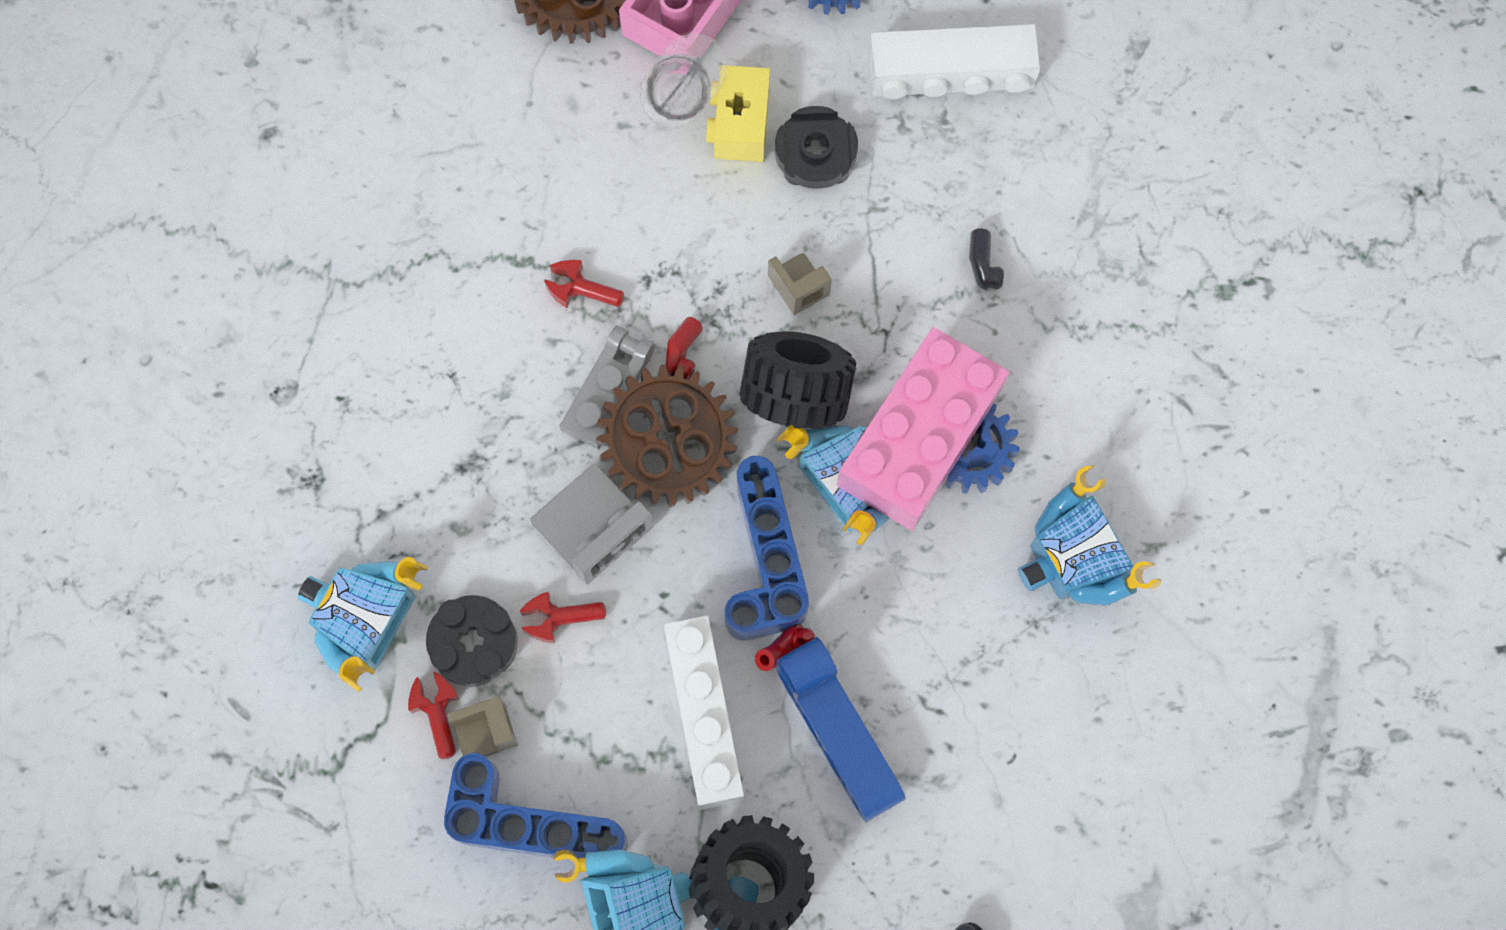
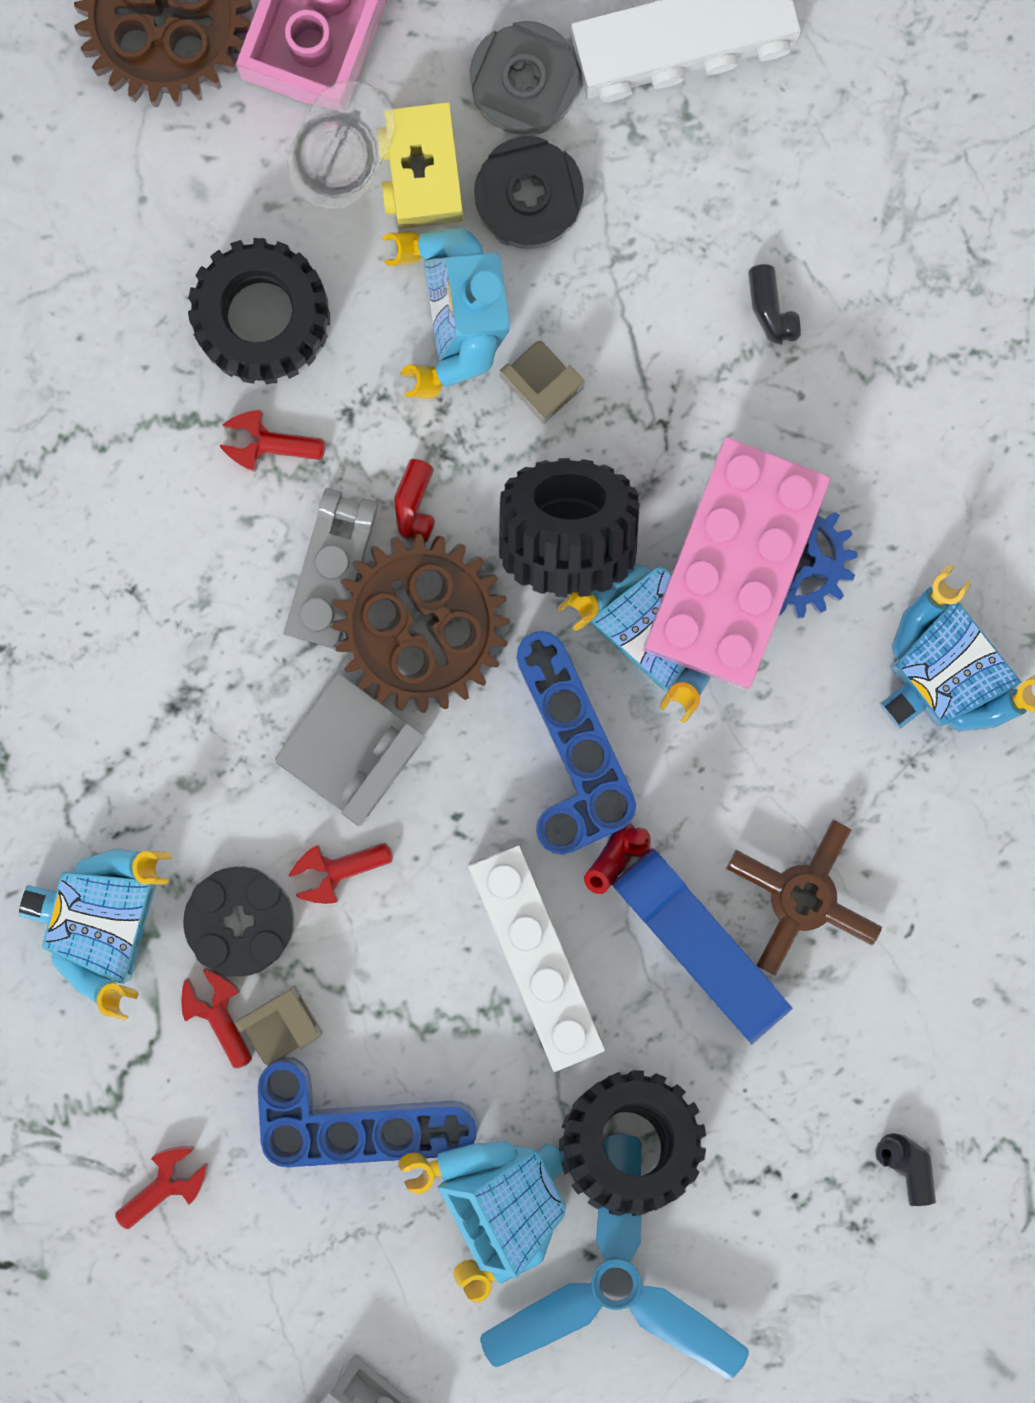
camera: 10 degrees left, 15 degrees up
none -> red bar [115,1146,208,1229]
none -> black tyre [188,238,330,385]
none -> medium azure torso [382,229,510,399]
none -> dark grey plate [470,21,579,134]
none -> reddish brown bar [726,820,882,976]

